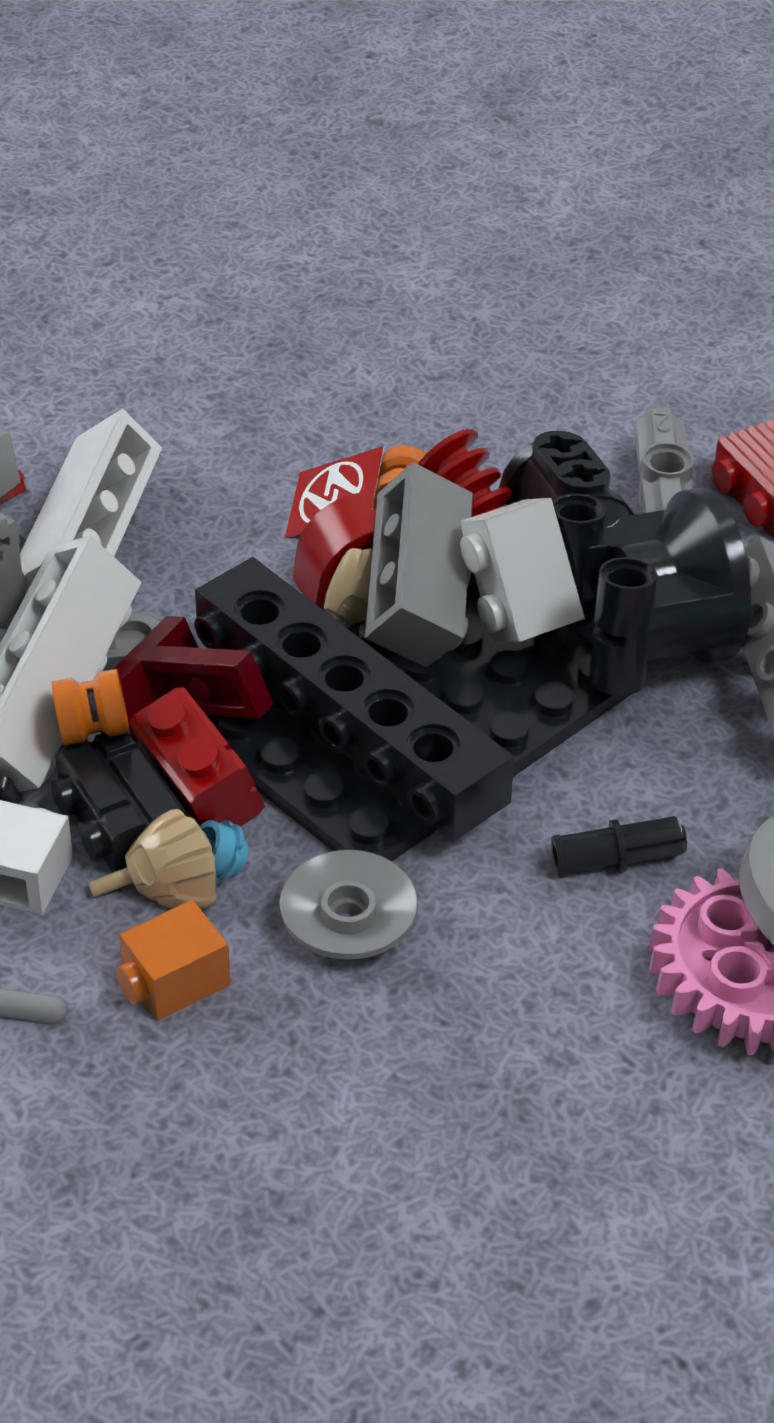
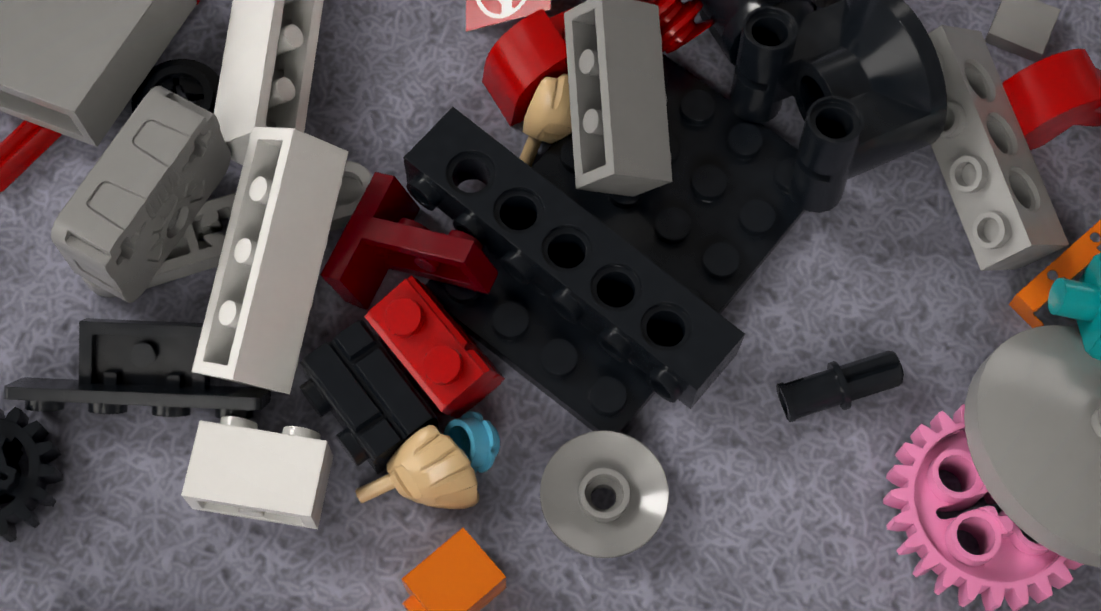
camera: 10 degrees left, 25 degrees up
orange wheel [51,669,130,746] -> none
white brick [459,498,585,642] -> none

